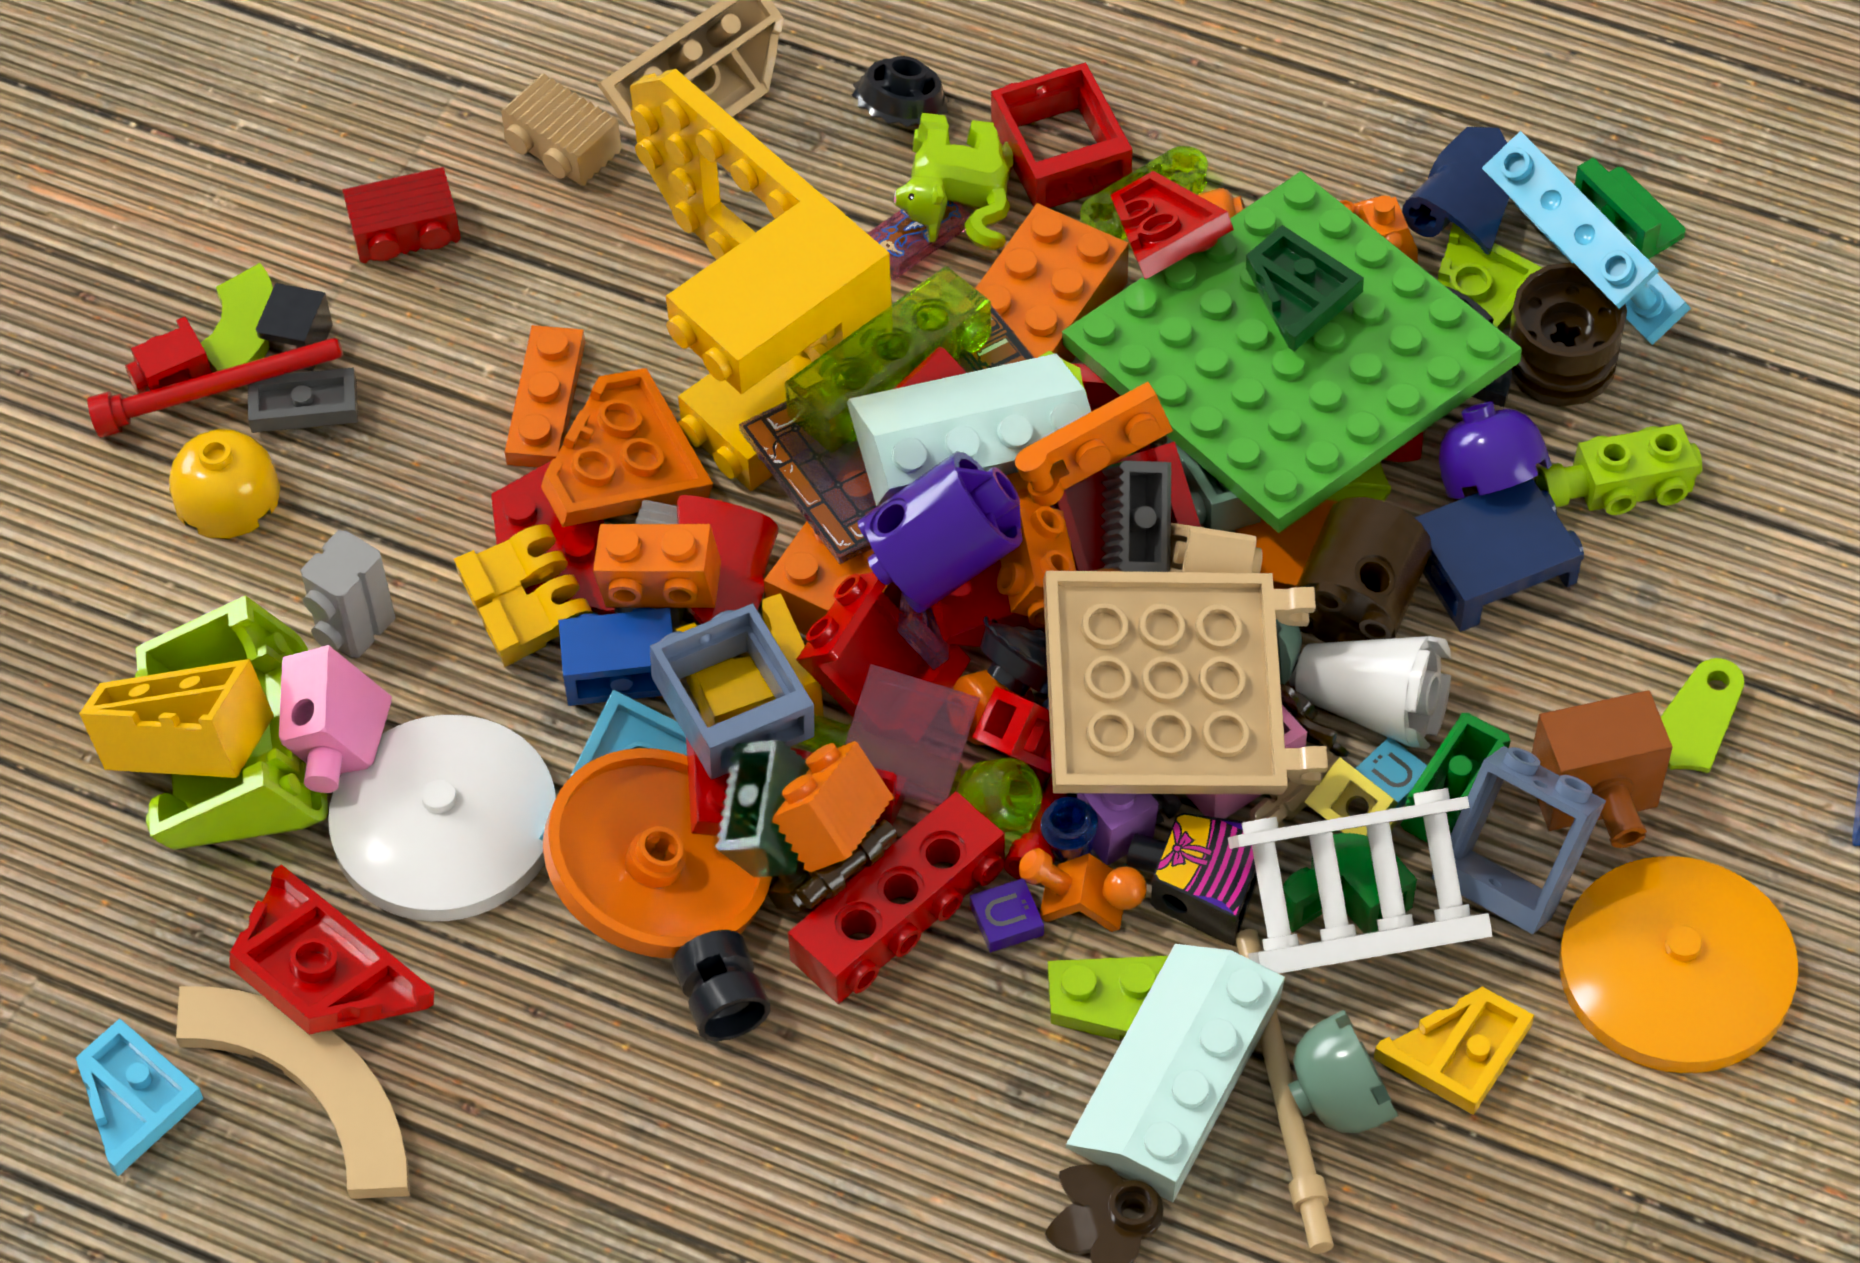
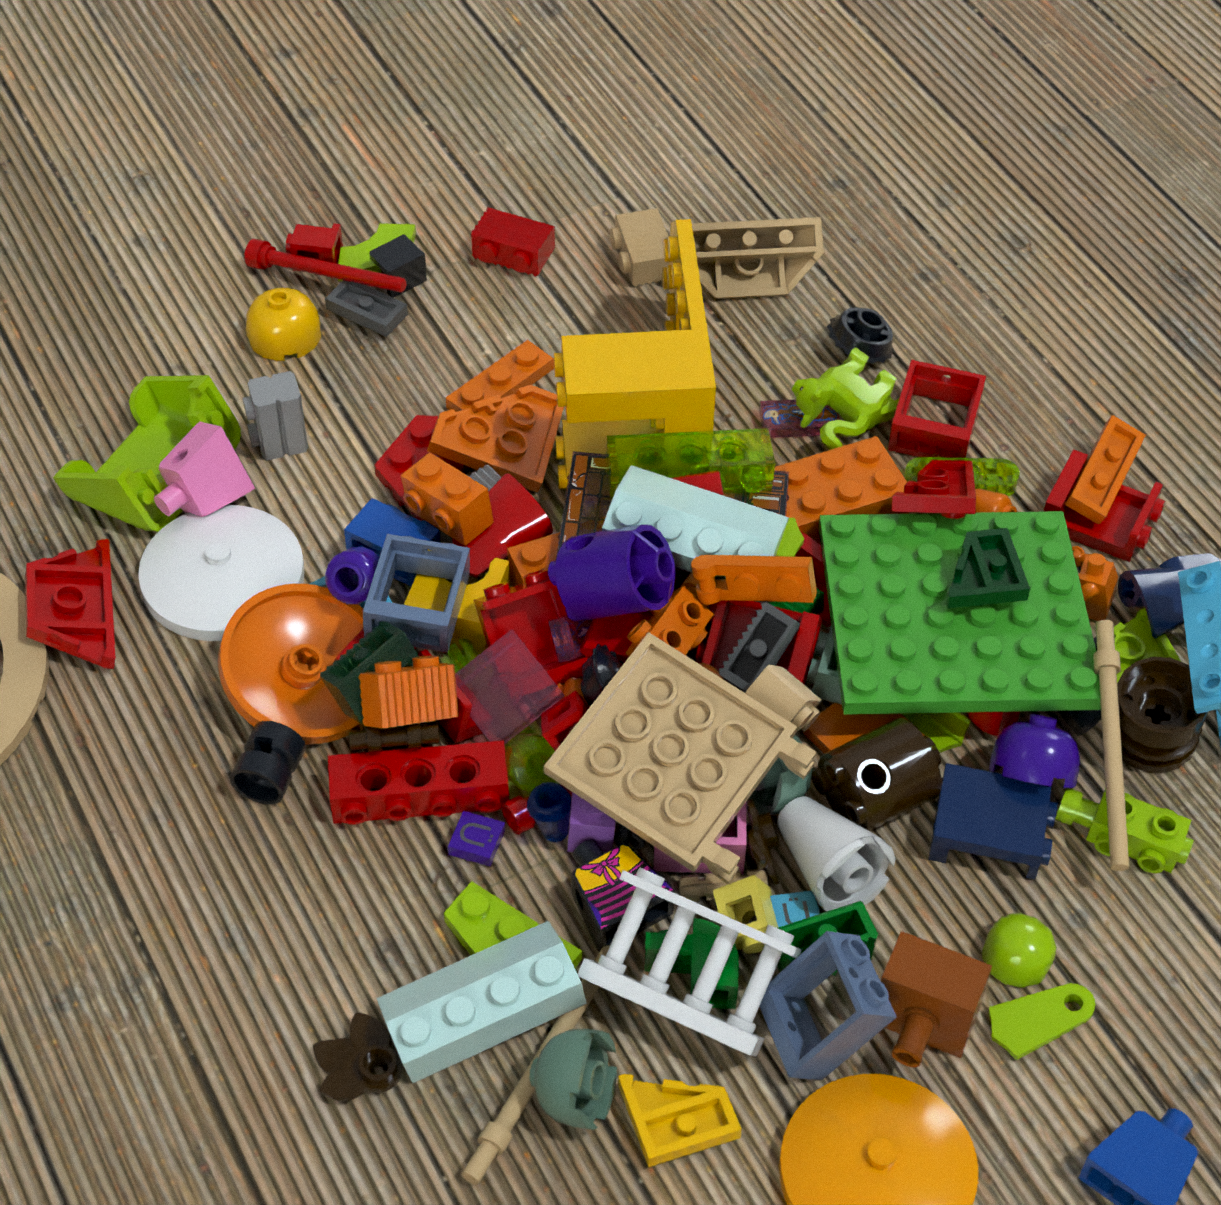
camera: 35 degrees right, 5 degrees down
yellow wedge [79,659,274,778] -> none
yellow legs [454,524,593,668] -> none
orange piece [1019,848,1147,932] -> none
none -> dark purple head [325,547,380,604]
none -> lime hair [982,913,1057,988]
none -> red panel [1043,449,1166,562]
none -> orange plate [1065,415,1146,525]
none -> tan bar [1093,620,1129,871]

